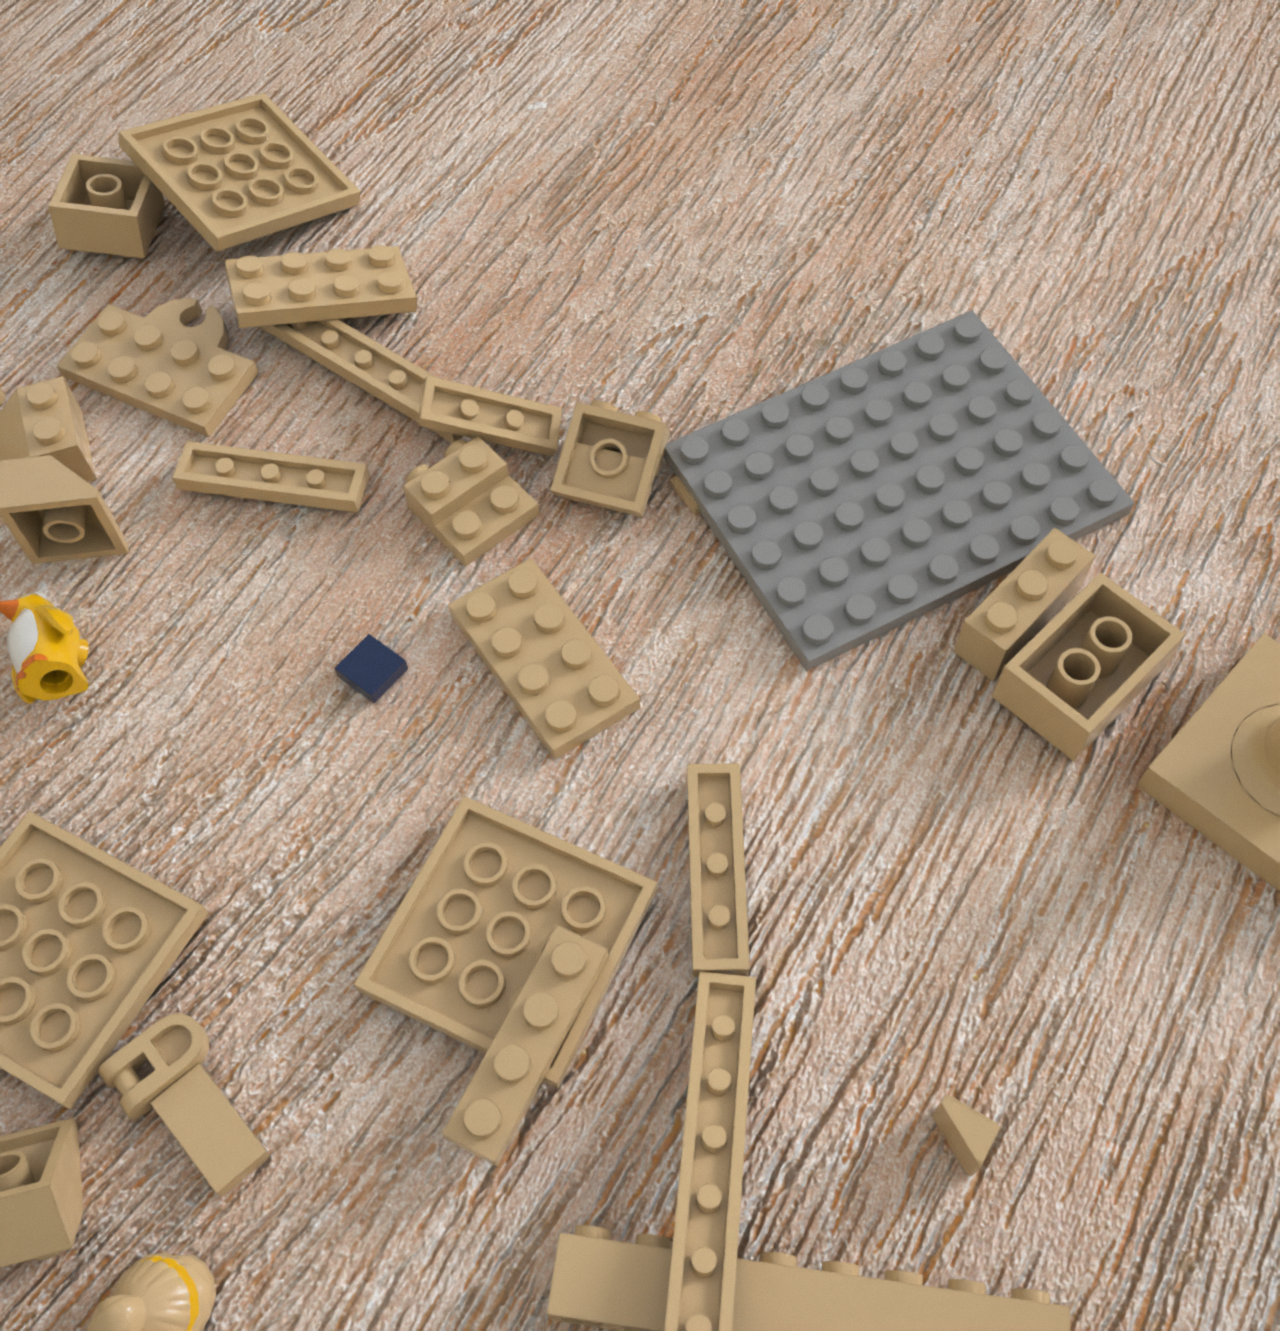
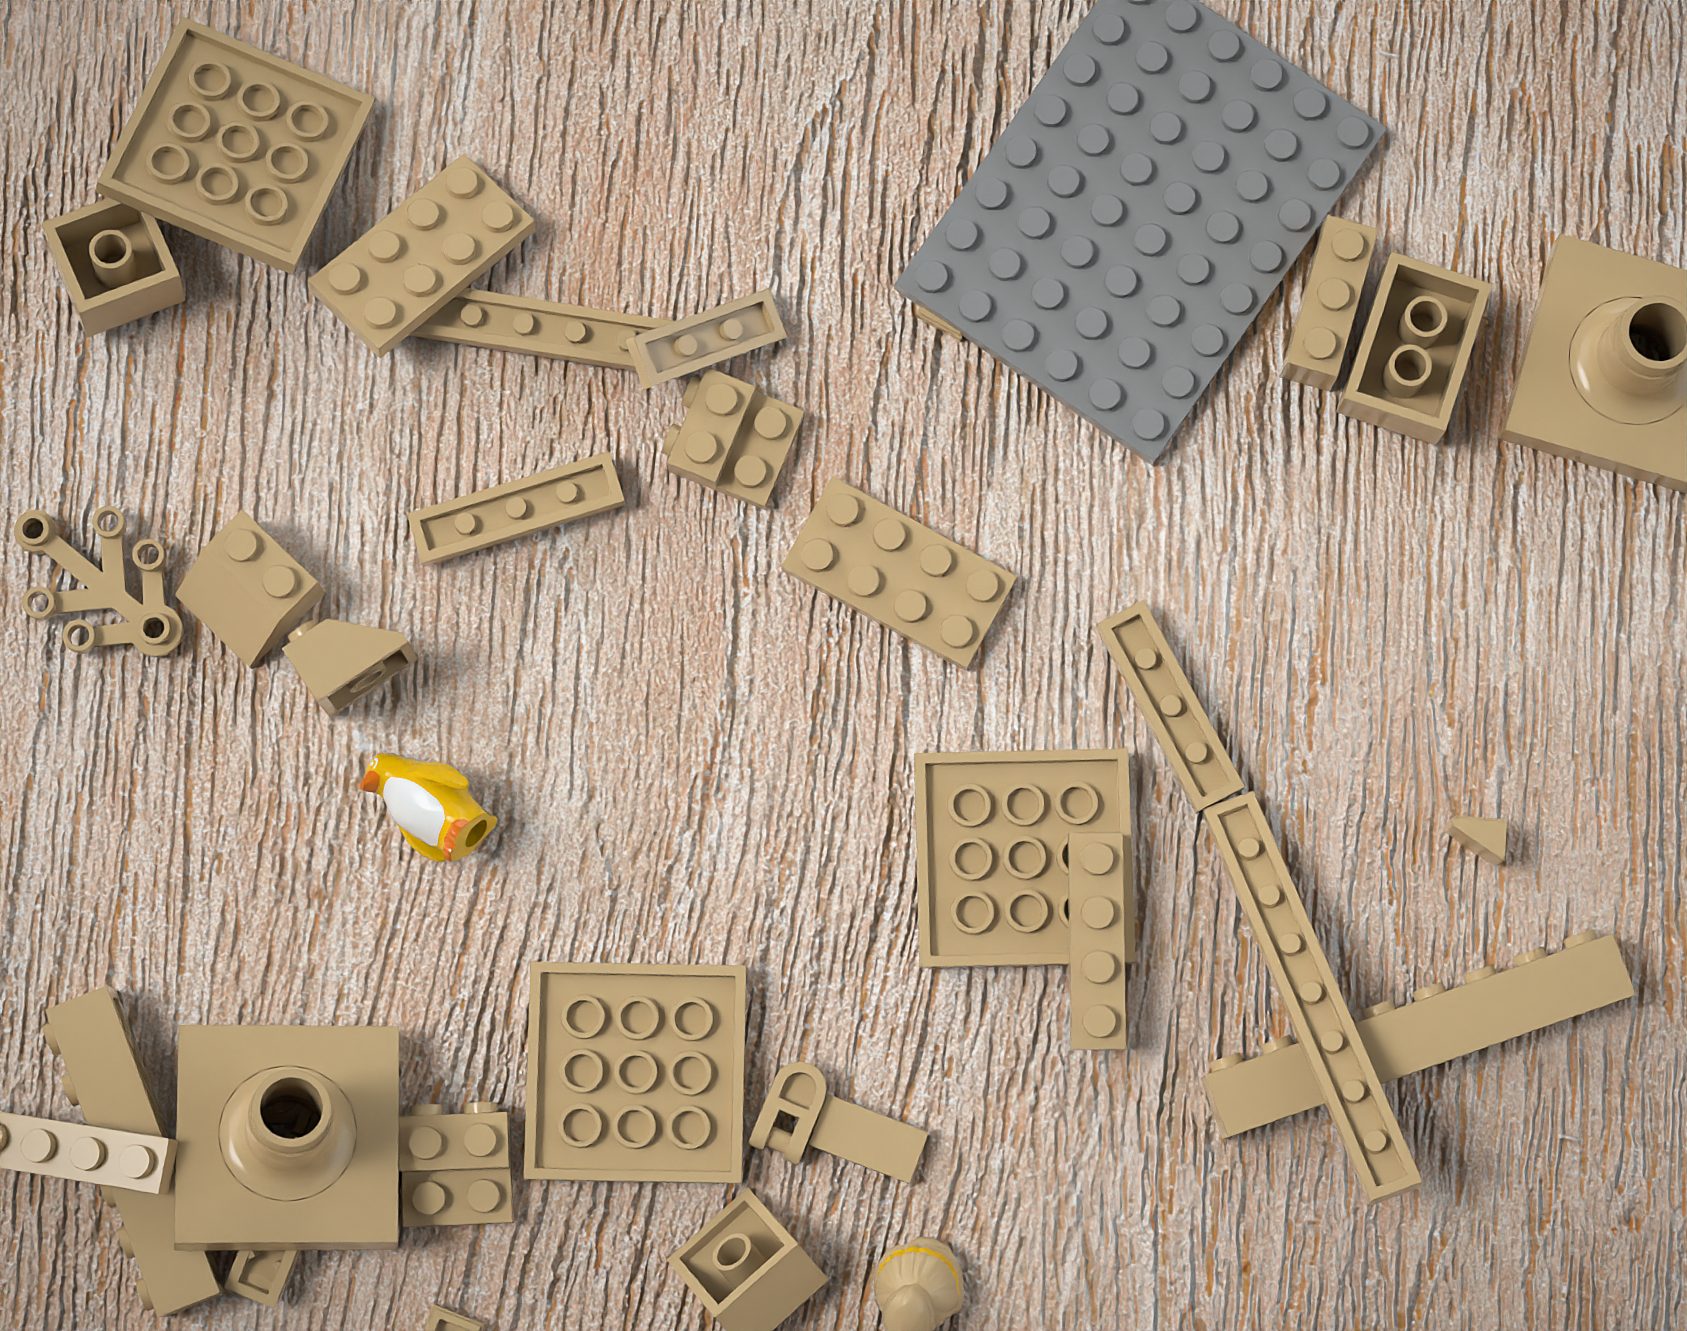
camera: 30 degrees left, 20 degrees up
tan plate [56,298,259,437] -> none
dark blue tile [334,634,408,703] -> none
tan plate [550,400,670,518] -> none

